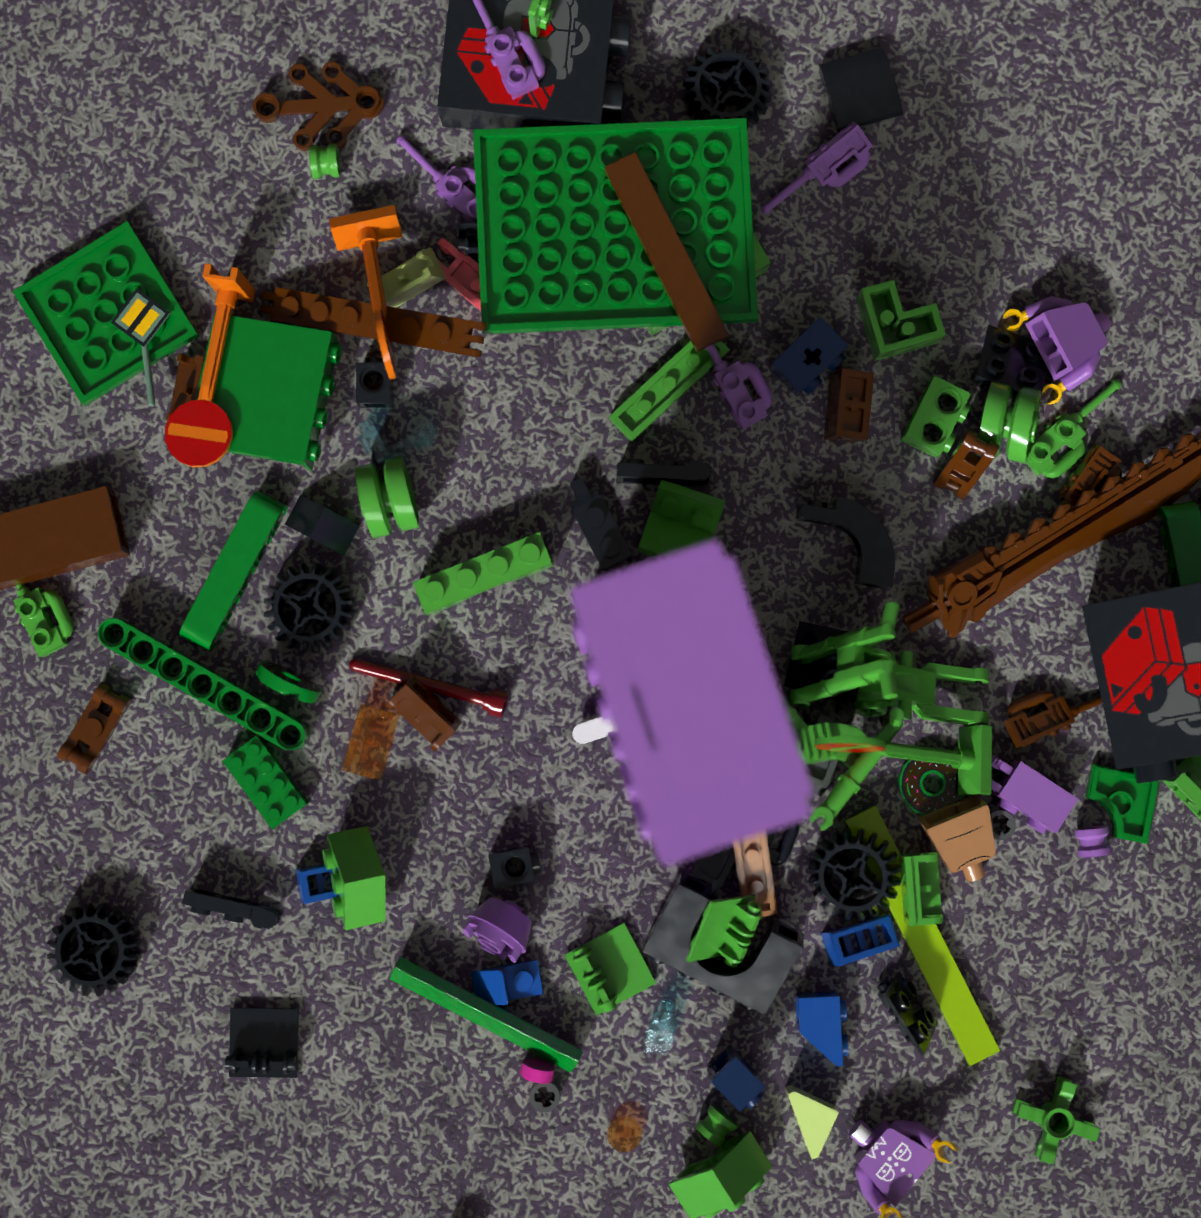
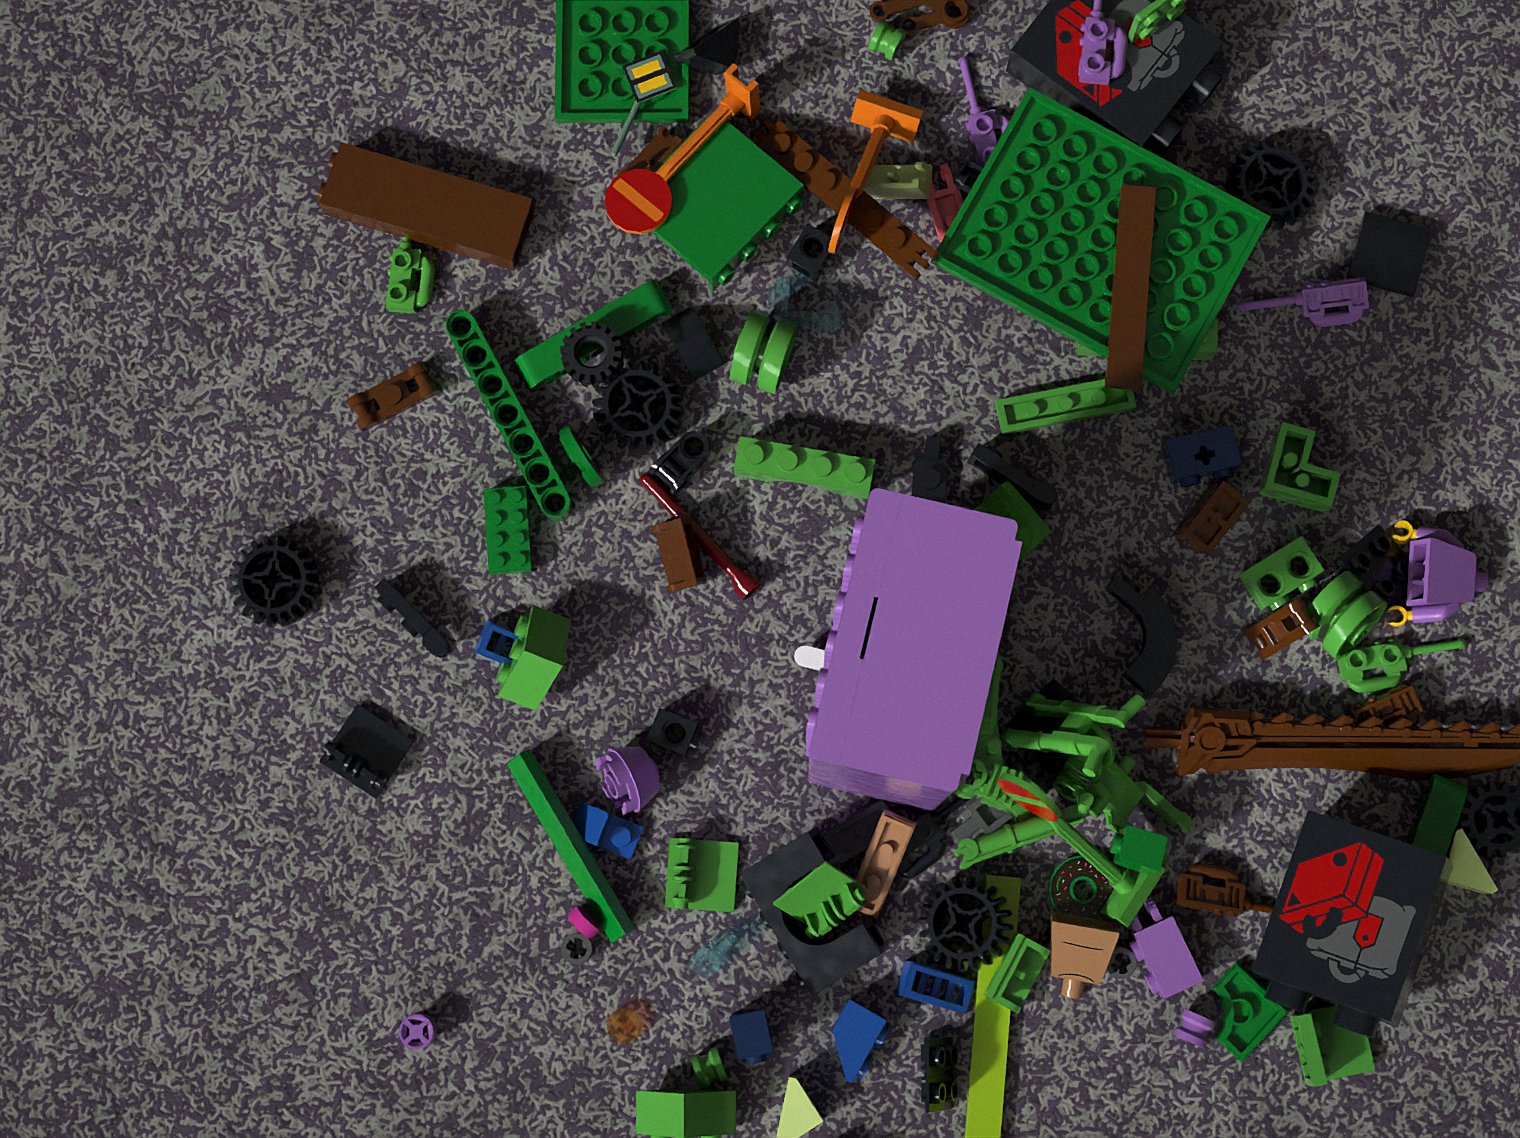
camera: 40 degrees right, 5 degrees down
clear orange hinge [342,704,400,780] -> none
medium lavender piece [706,344,773,430] -> none
none -> black tyre [560,321,625,388]
none -> black piece [649,431,711,496]
none -> black slope [674,18,740,75]
none -> green brick [1109,825,1168,876]

